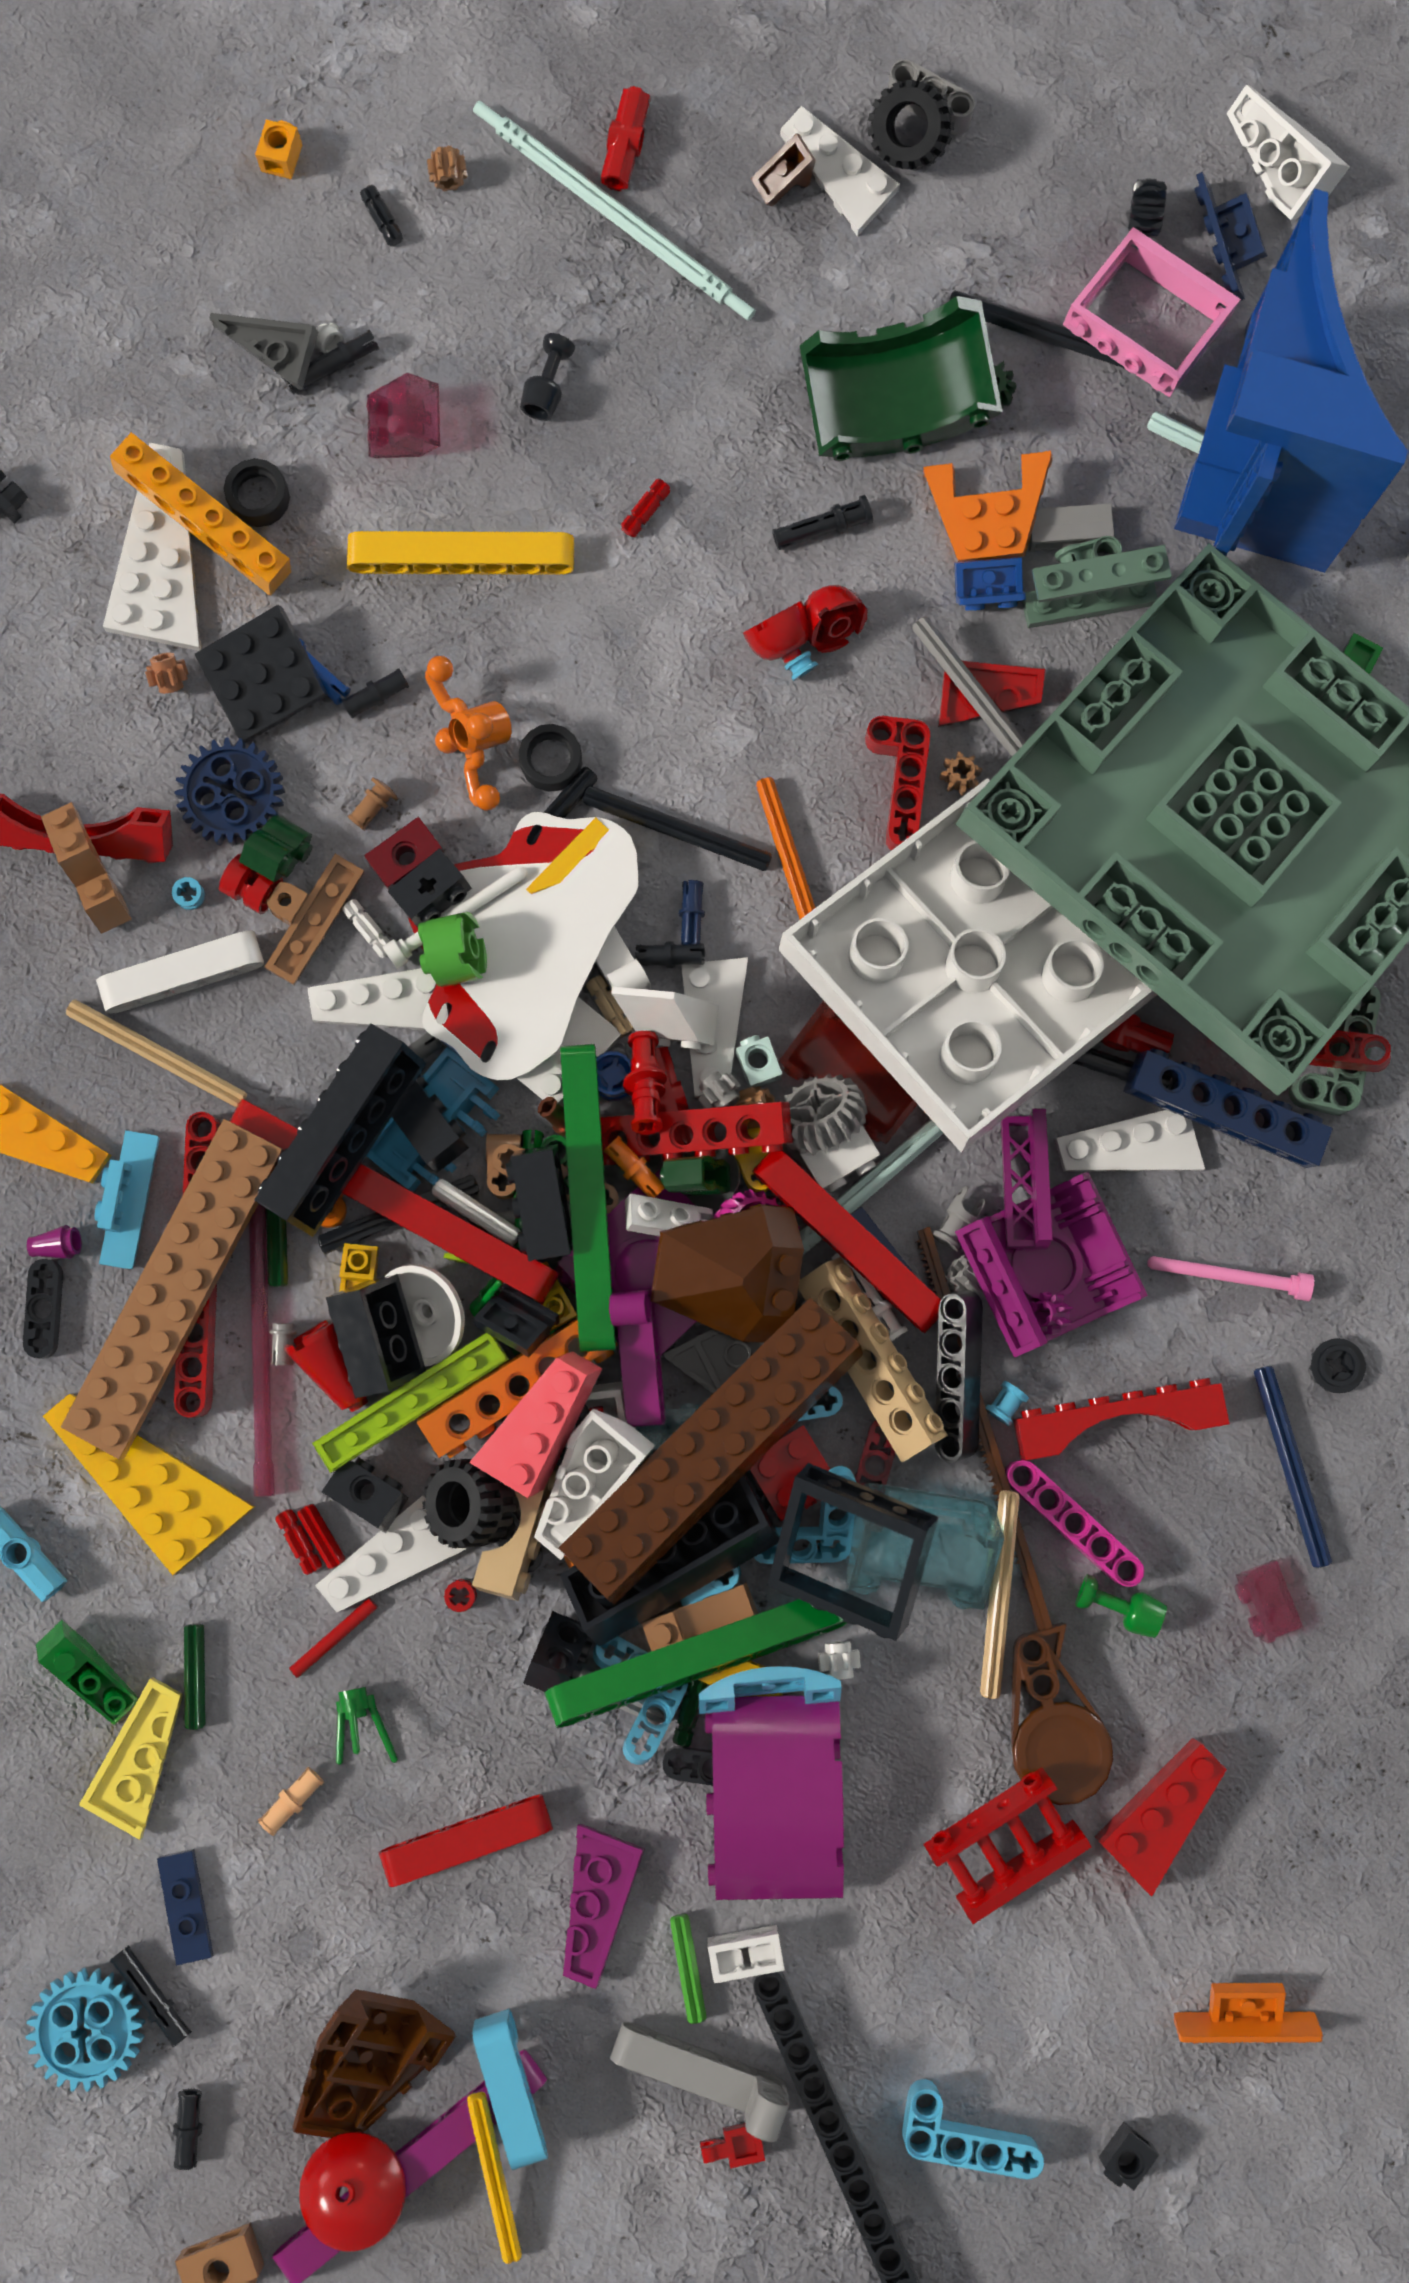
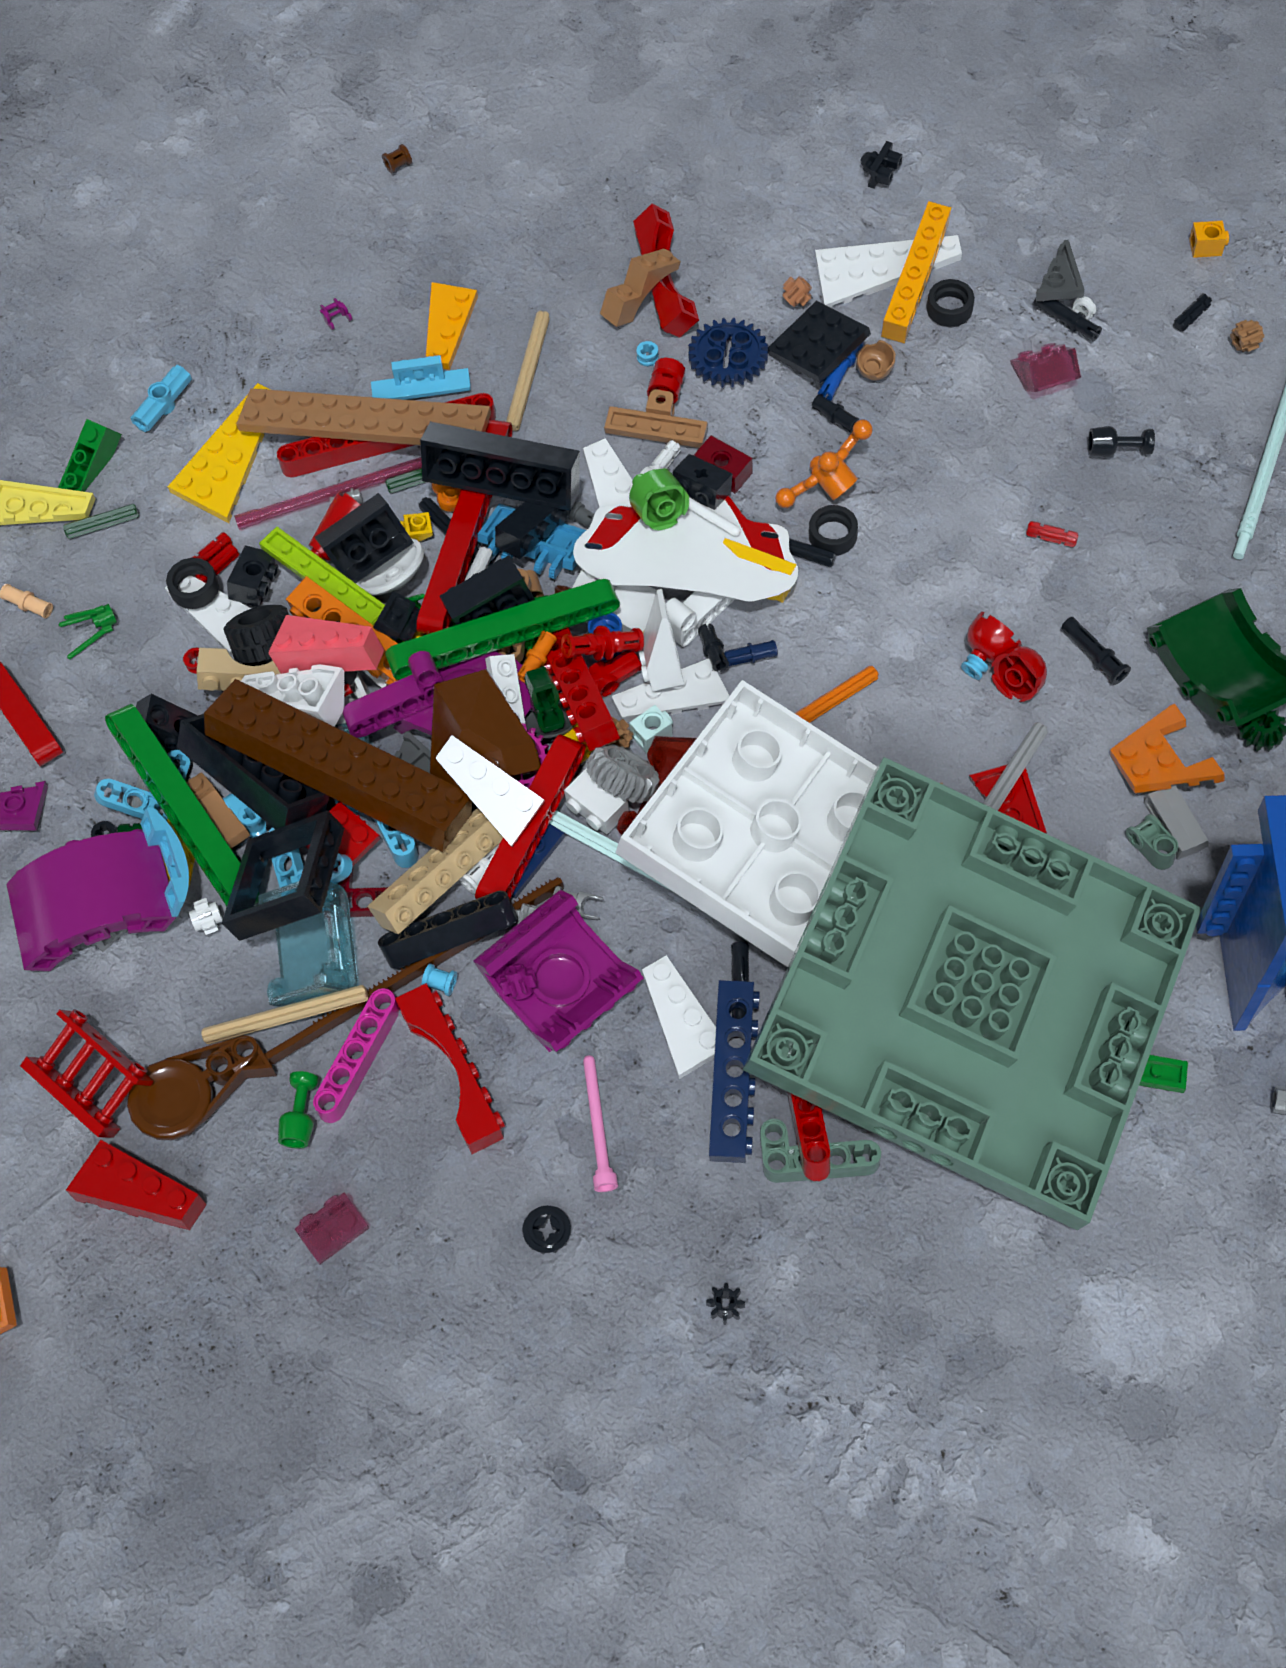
camera: 80 degrees right, 20 degrees down
black beam [23,1259,63,1359] -> none
magenta cone [26,1225,82,1259] -> none
white beam [96,931,264,1014] -> none
dark green brick [239,815,313,882] -> none
red bar [289,1598,378,1678] -> none
yellow beam [347,531,574,575] -> none
medium nougat pin [348,777,398,830] -> none
black axle [583,786,772,871] -> none
light grey gear [698,1071,741,1108] -> none
red beam [865,716,931,851] -> none
blue bracket [954,557,1026,611] -> none
magenta fence [1001,1108,1053,1249] -> none
sand green fence [1022,545,1172,628] -> none
red piece [1101,1014,1174,1054] -> none
dark blue axle [1254,1366,1332,1568] -> none
none -> black tyre [166,558,219,609]
none -> white wing [436,736,545,847]
none -> medium nougat hair [856,340,896,381]

